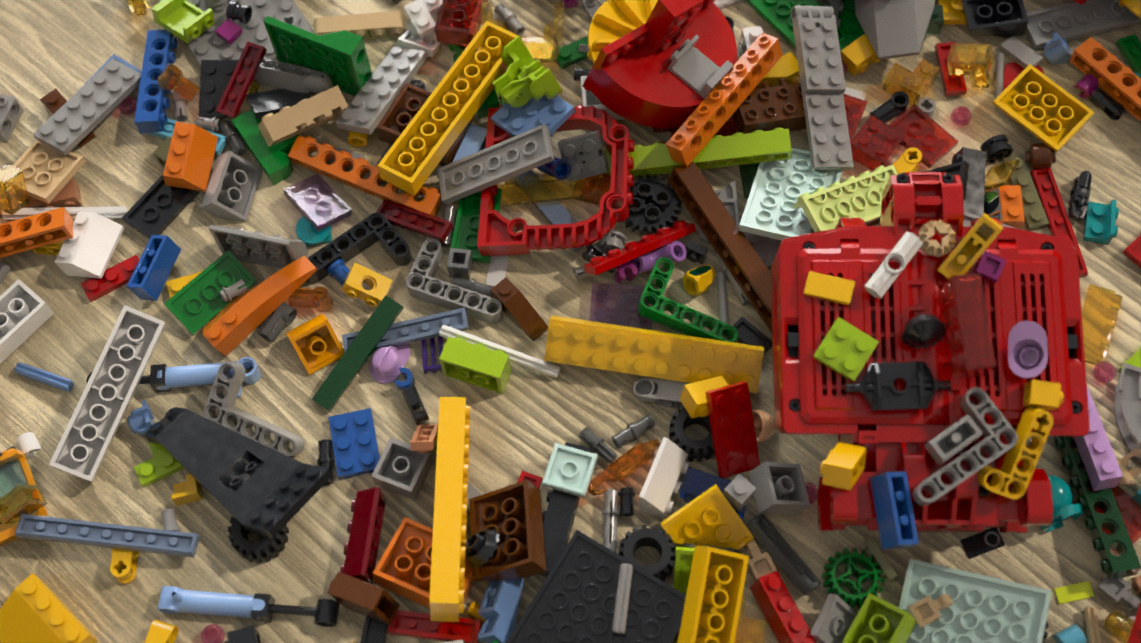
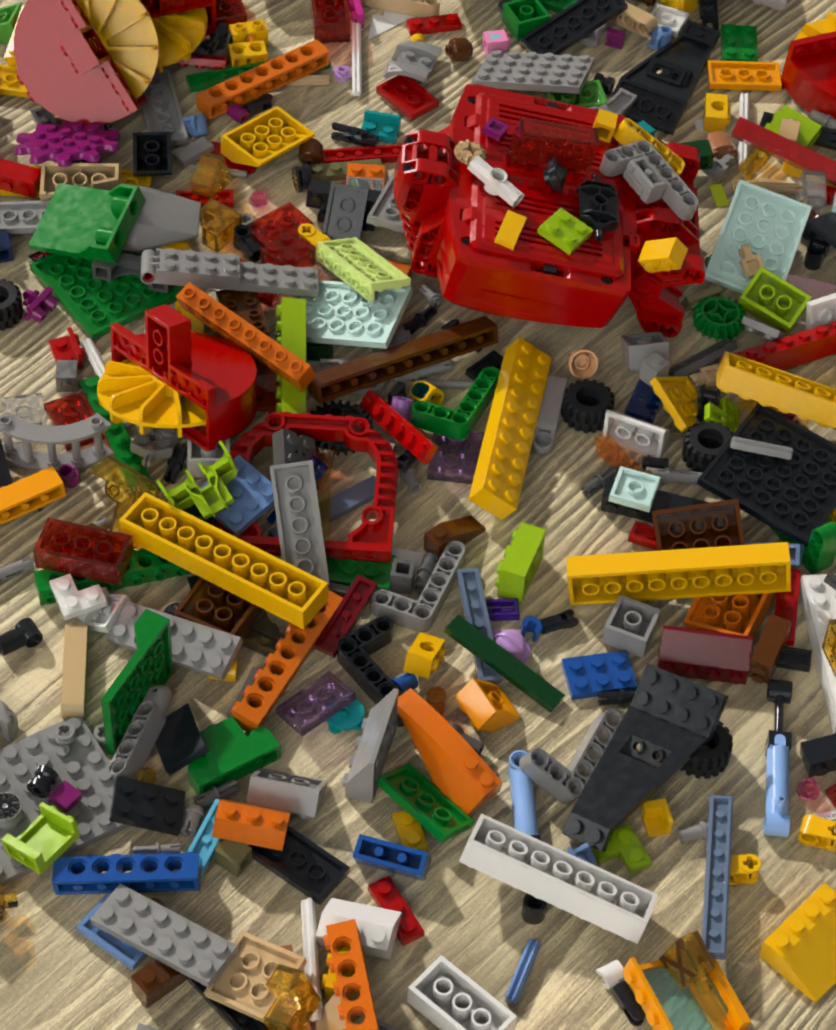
camera: 95 degrees left, 15 degrees down
clear orange piece [157,65,200,101] -> none
dark red plate [216,41,267,119] -> none
light grey pin [219,279,248,302] -> none
tan wedge [258,85,348,147] -> none
nougat plate [410,424,438,454] -> none
white axle [439,325,560,378] -> none
black piece [466,529,500,569] -> none
dark grey pin [612,414,655,449] -> none
light grey panel [668,35,733,99] -> none
yellow brick [680,376,728,418] -> none
red plate [705,381,760,479] -> none
blue brick [870,472,919,550] -> none
yellow slope [938,213,1003,284] -> none
clear yellow piece [985,159,1020,190] -> none
lavender piece [1008,321,1048,378] -> none

